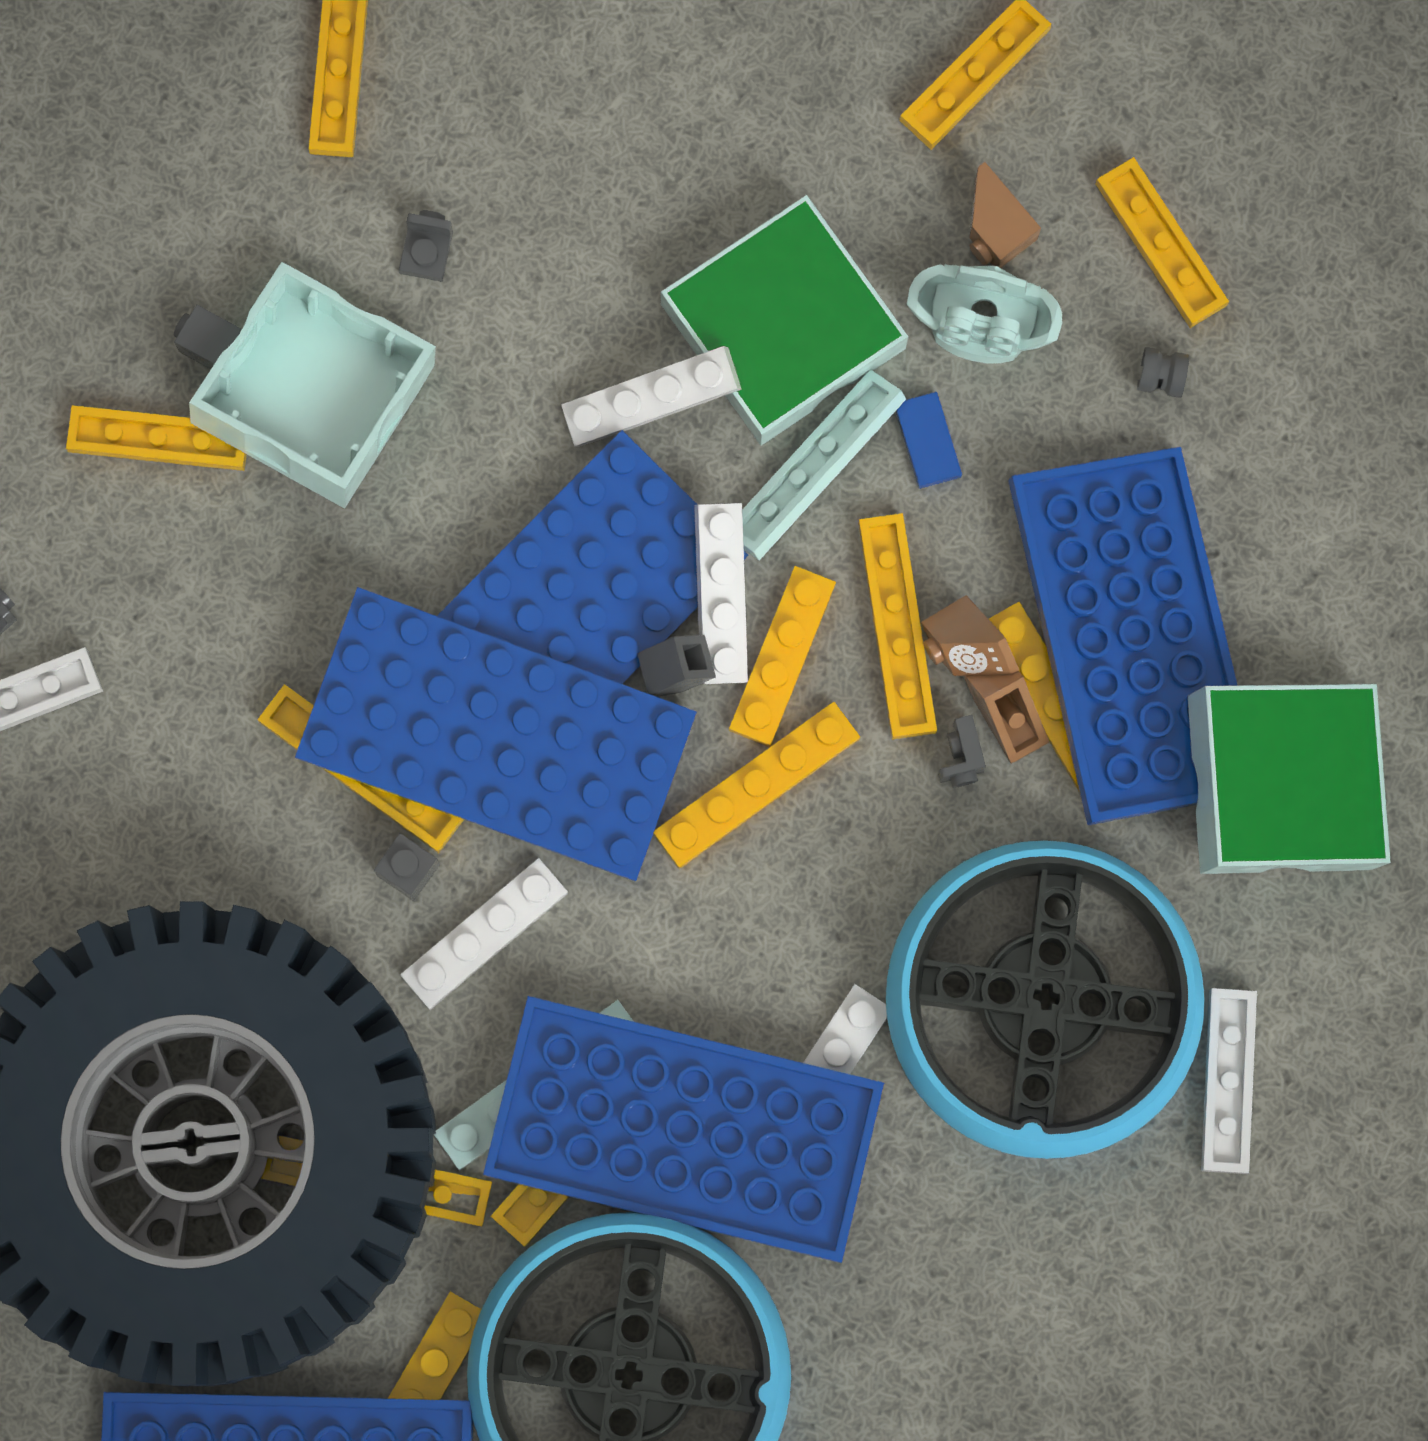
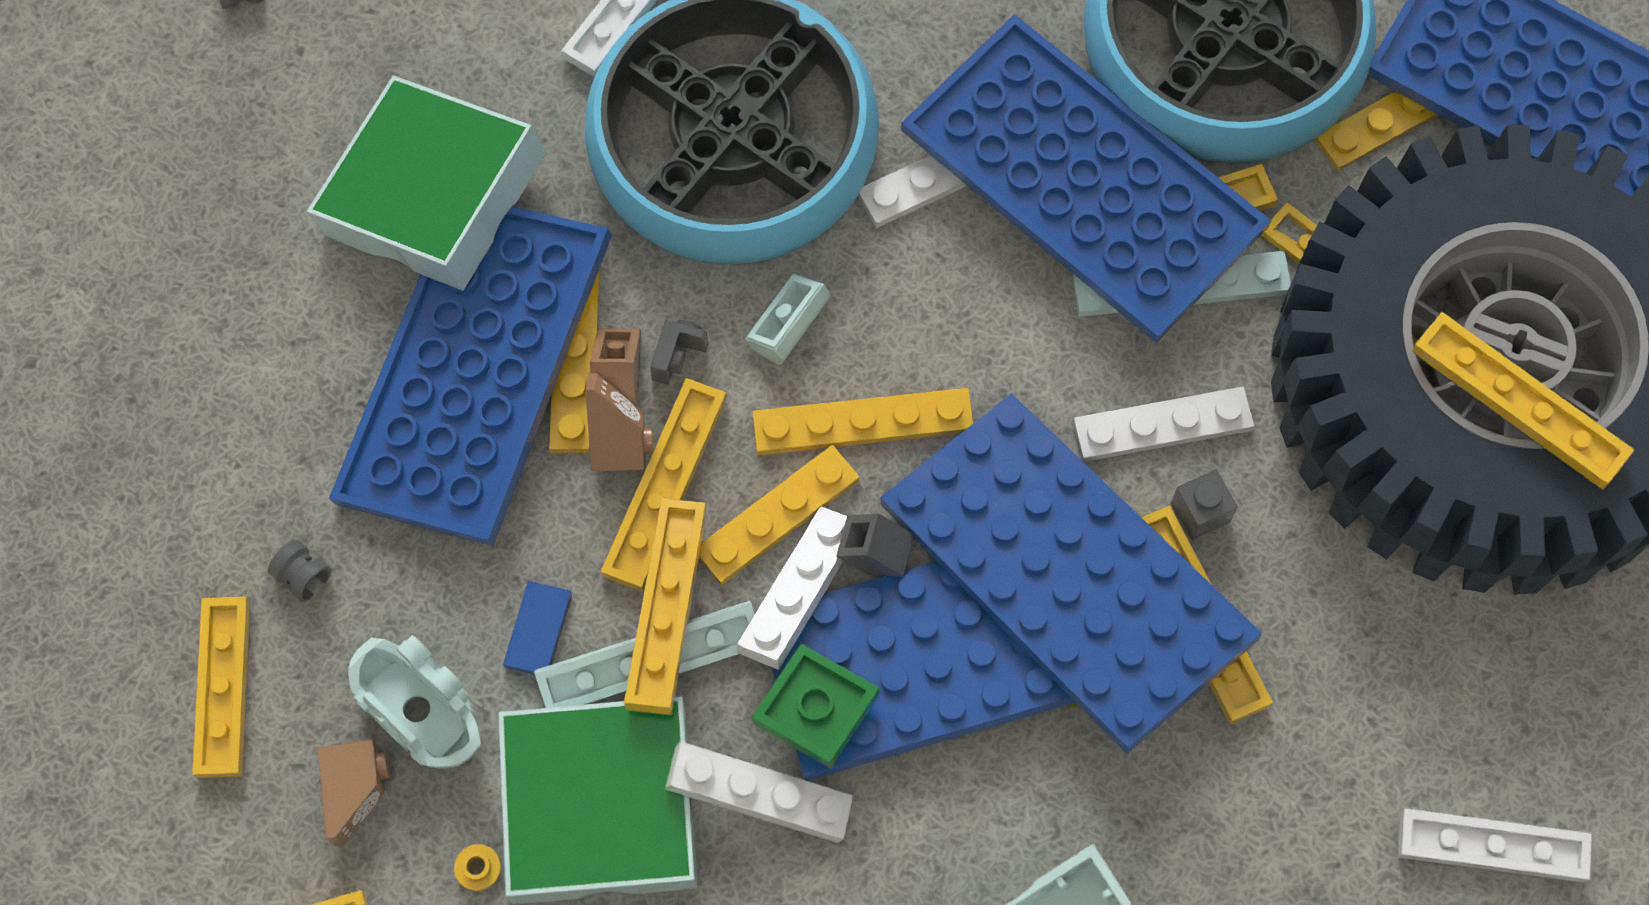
camera: 145 degrees left, 10 degrees down
none -> yellow plate [454,844,501,892]
none -> yellow plate [624,499,707,715]
none -> light aqua brick [745,273,831,365]
none -> green plate [751,644,880,769]
none -> yellow plate [1412,312,1634,490]

